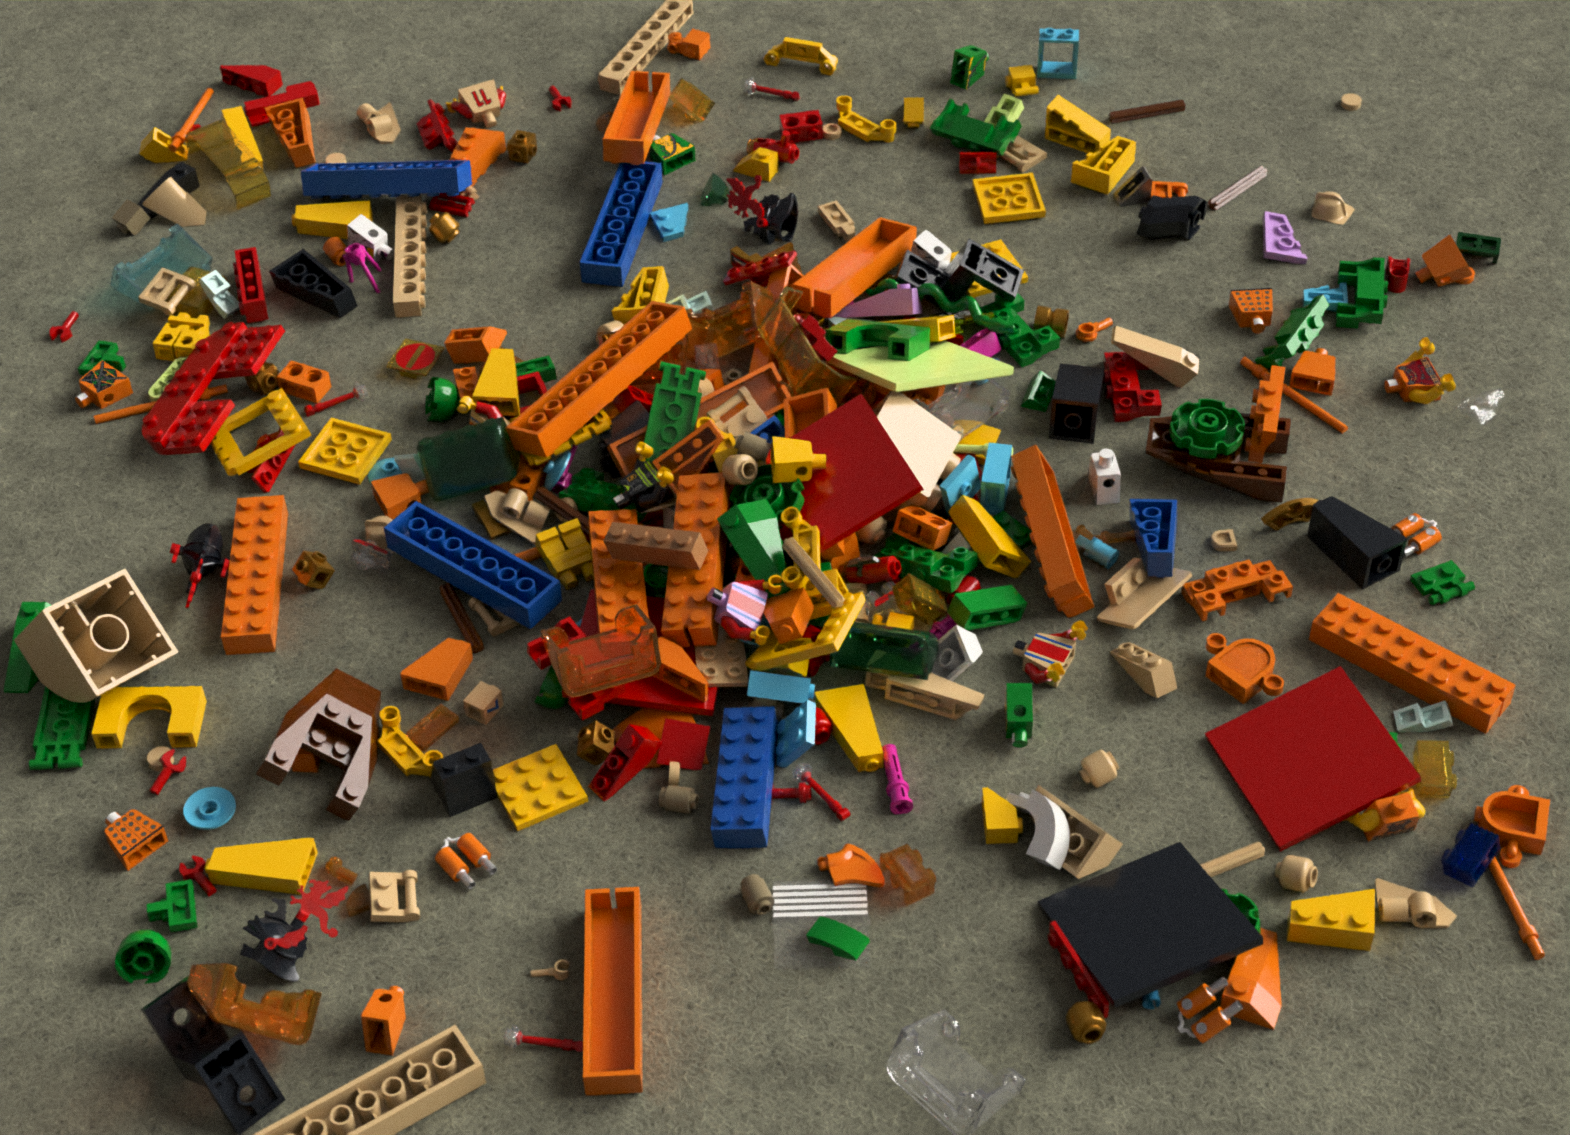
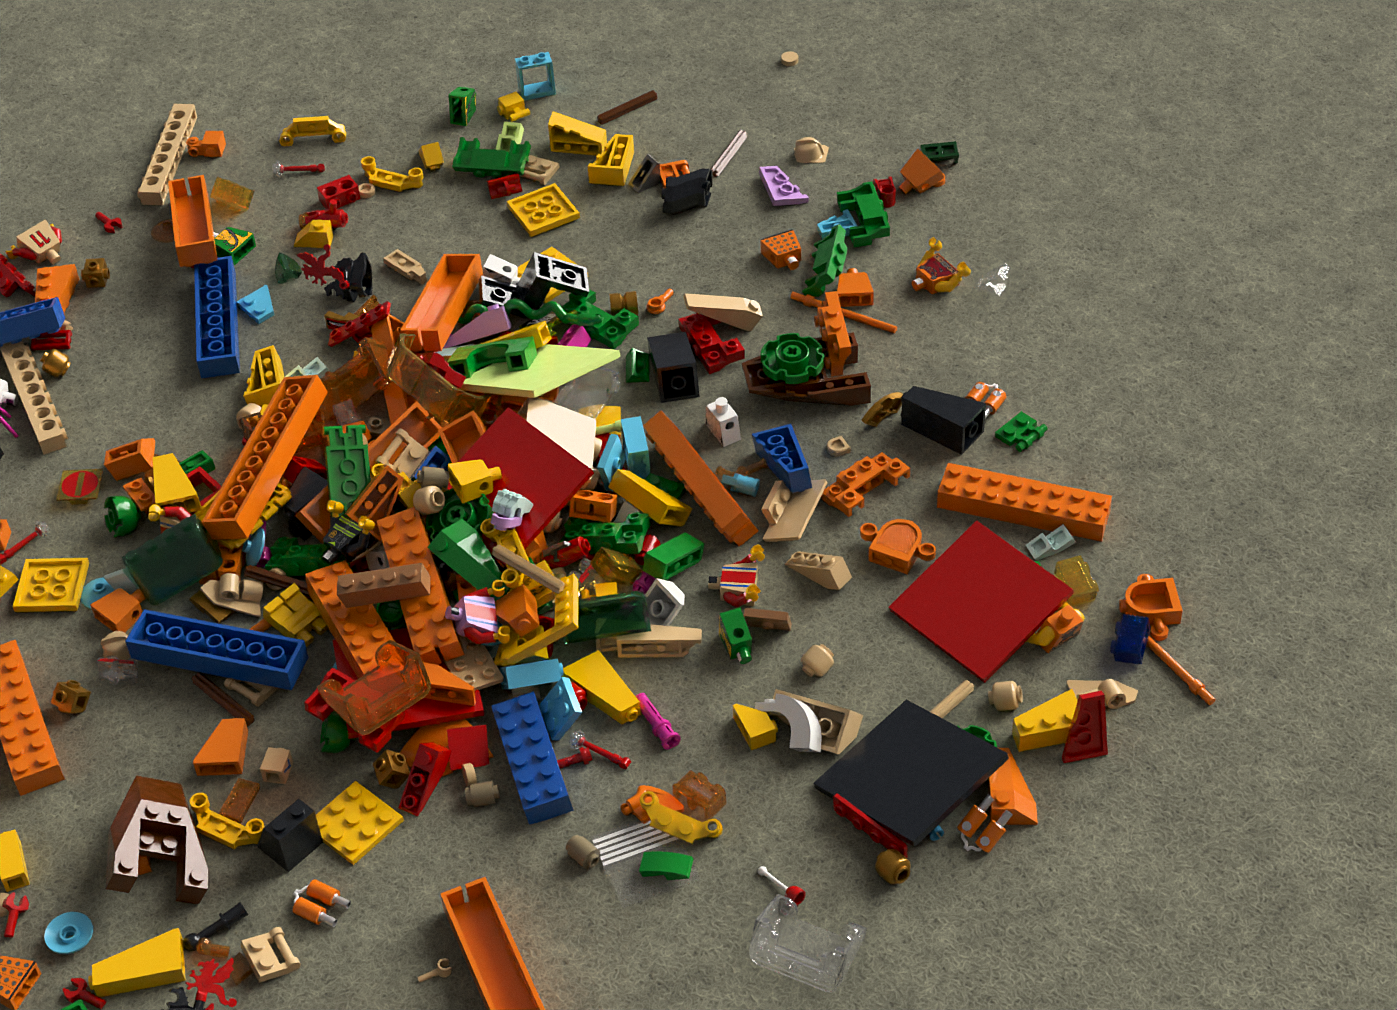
camera: 20 degrees left, 0 degrees up
none -> black pin [183,902,249,951]
none -> lavender plate [490,513,523,531]
none -> light aqua hand [492,489,533,518]
none -> yellow plate [640,791,723,845]
none -> medium nougat plate [744,608,792,631]
none -> hinge [758,866,806,907]
none -> red wing [1062,690,1108,763]

